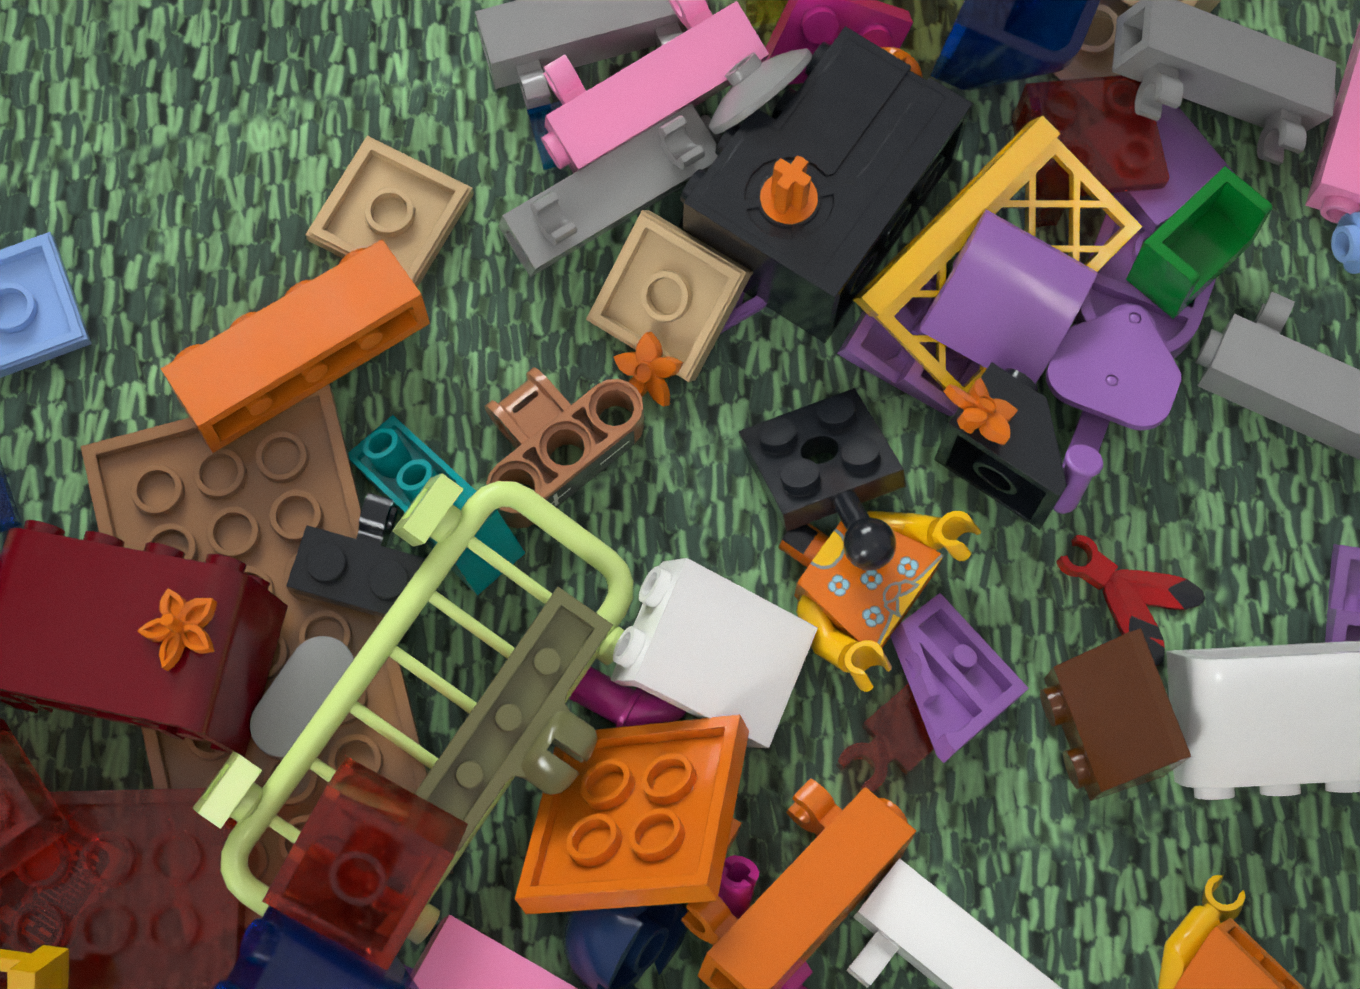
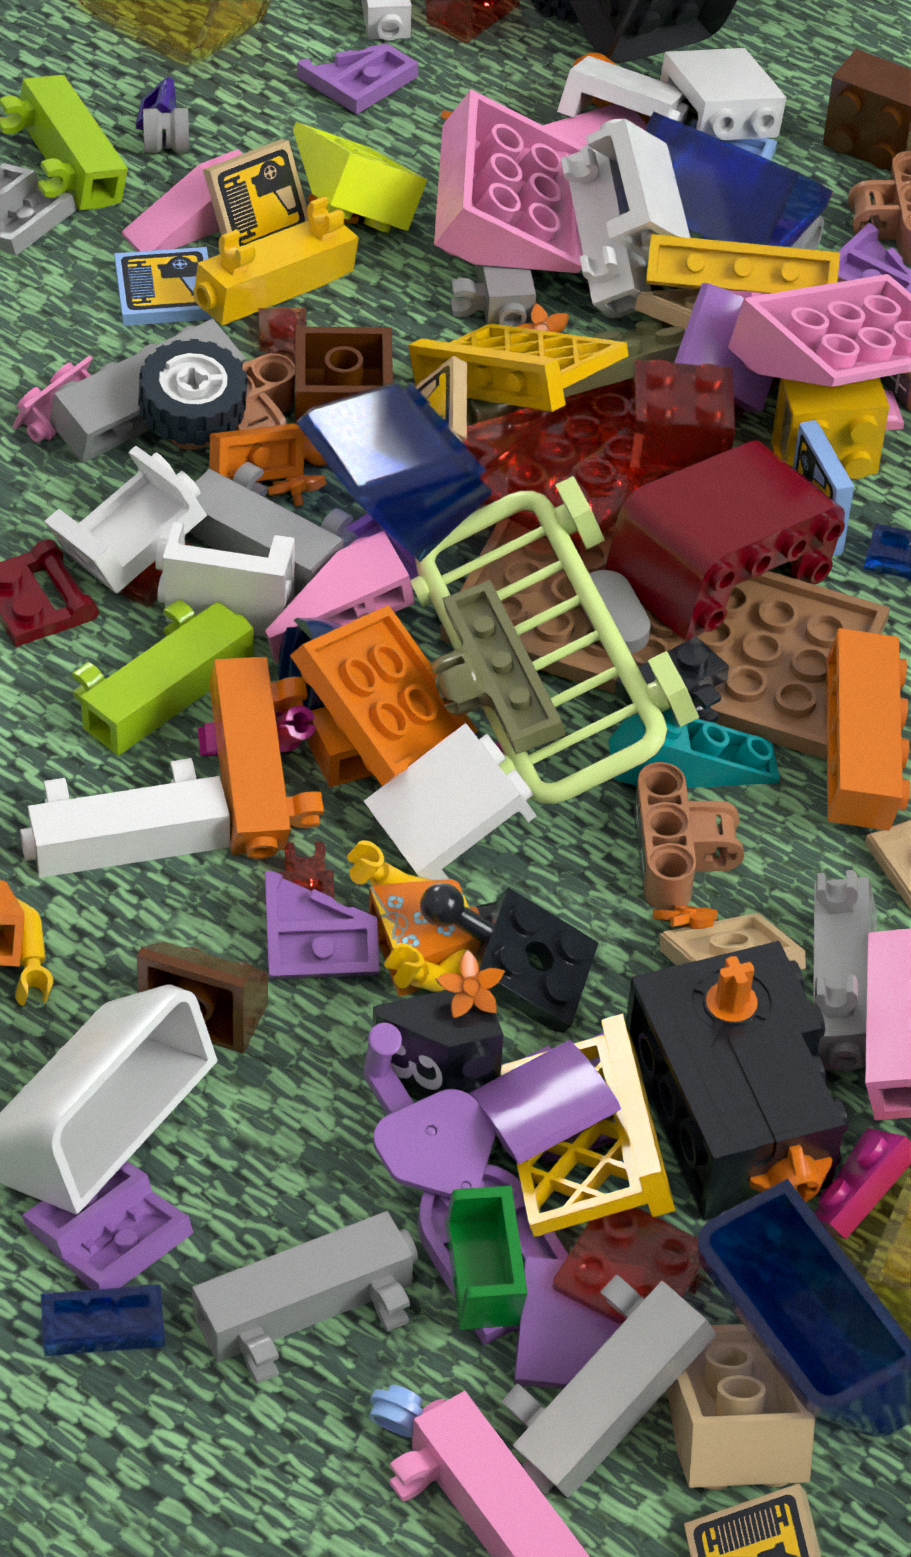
camera: 125 degrees right, 25 degrees down
orange plant [137,588,217,671] -> none
clear red brick [262,756,468,971] -> none
light grey dish [709,48,813,134] -> none
red piece [1056,535,1205,666] -> none

